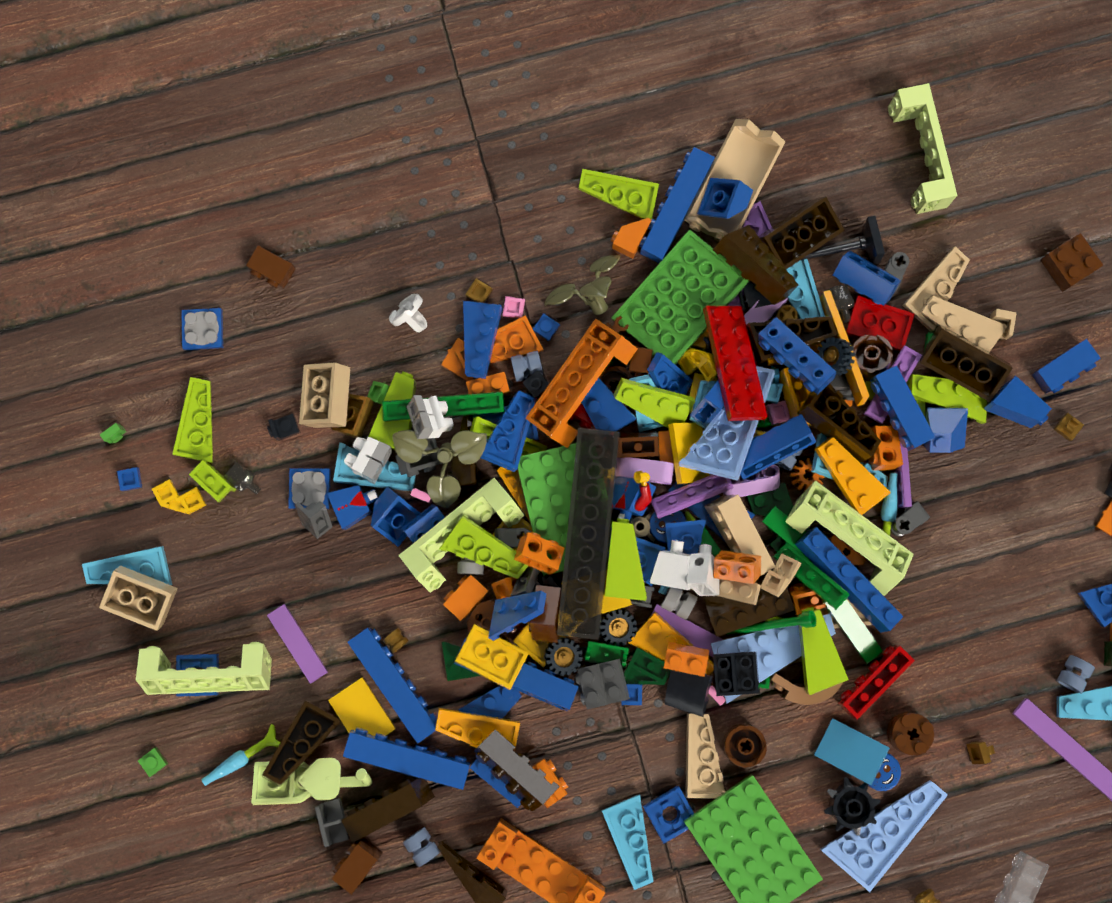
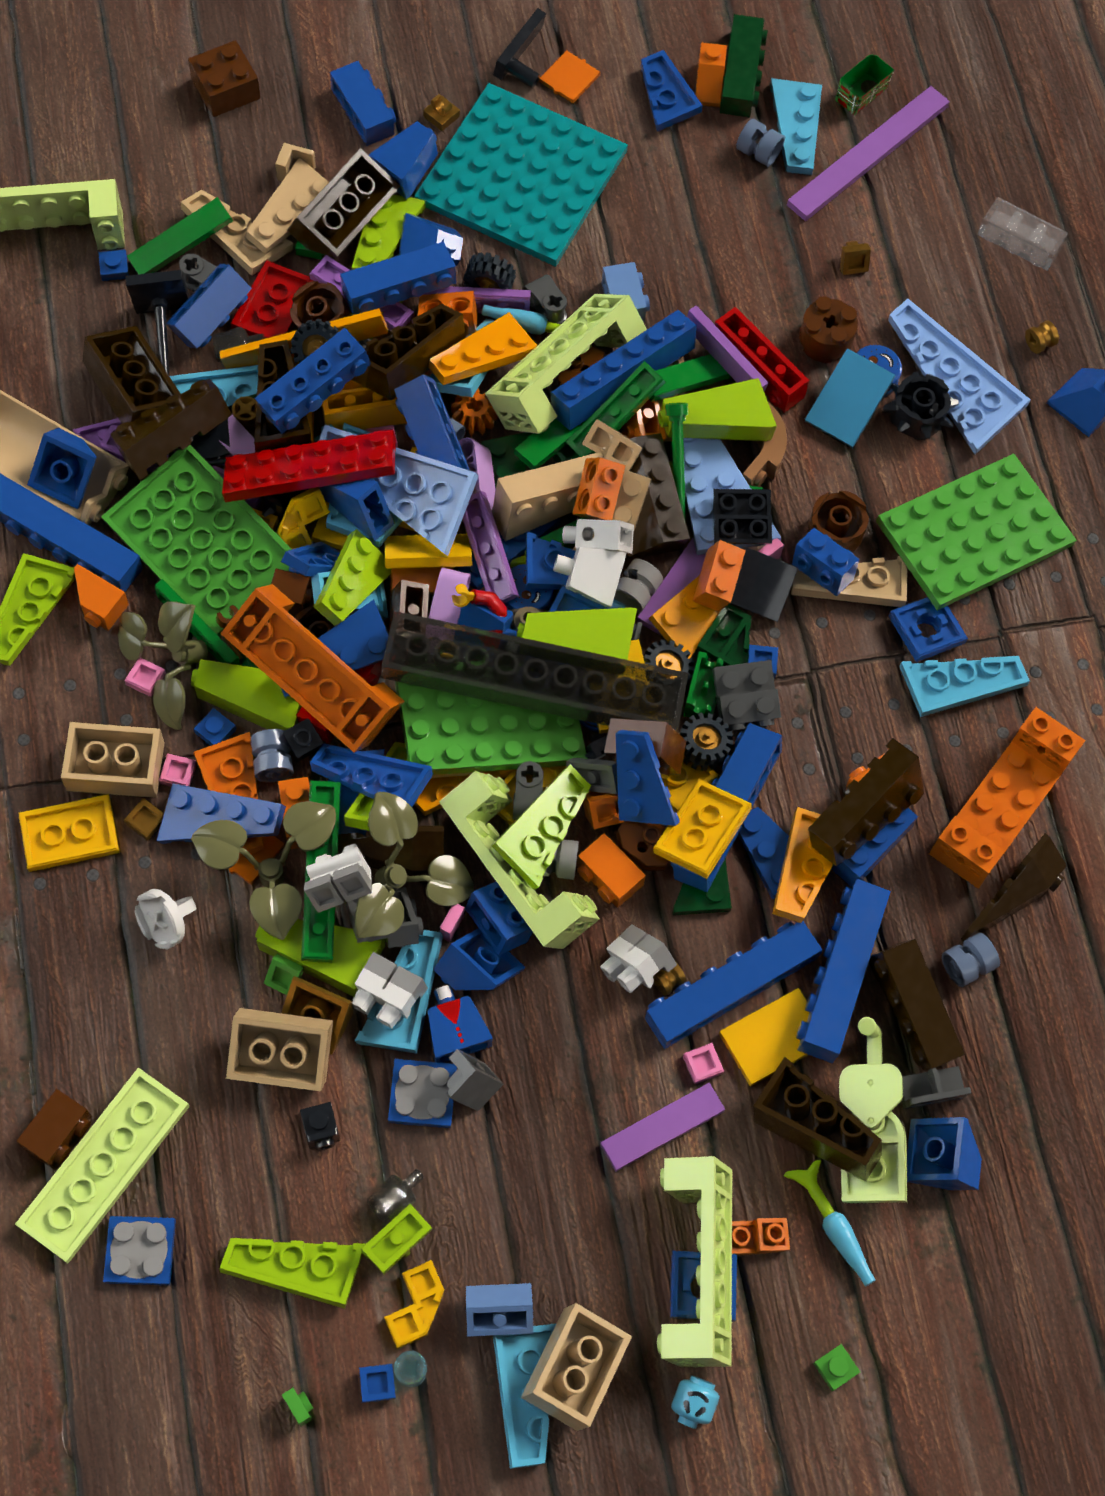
camera: 95 degrees left, 15 degrees down
reddish brown brick [332,838,383,895] -> none
orange brick [514,532,565,575] -> none
none -> yellowish green plate [15,1068,190,1264]
none -> yellow tile [18,794,120,872]
none -> tan brick [61,722,165,798]
none -> blue plate [99,249,129,281]
none -> bright pink tile [124,658,166,697]
none -> green tile [127,197,233,275]
none -> green tile [155,579,240,665]
none -> lime slope [191,659,302,731]
none -> olive plant [191,801,336,940]
none -> clear light blue wheel [394,1351,427,1388]
none -> teal plate [414,83,628,267]
none -> black wheel [463,252,516,289]
none -> medium blue brick [466,1283,533,1337]
none -> white hips [600,924,677,993]
none -> medium blue brick [601,262,650,323]
none -> medium azure head [671,1375,720,1429]
none -> bright pink tile [683,1043,724,1085]
none -> medium lavender tile [687,306,768,392]
none -> orange slope [732,1218,790,1255]
none -> blue brick [792,528,860,596]
none -> blue slope [907,1117,982,1190]

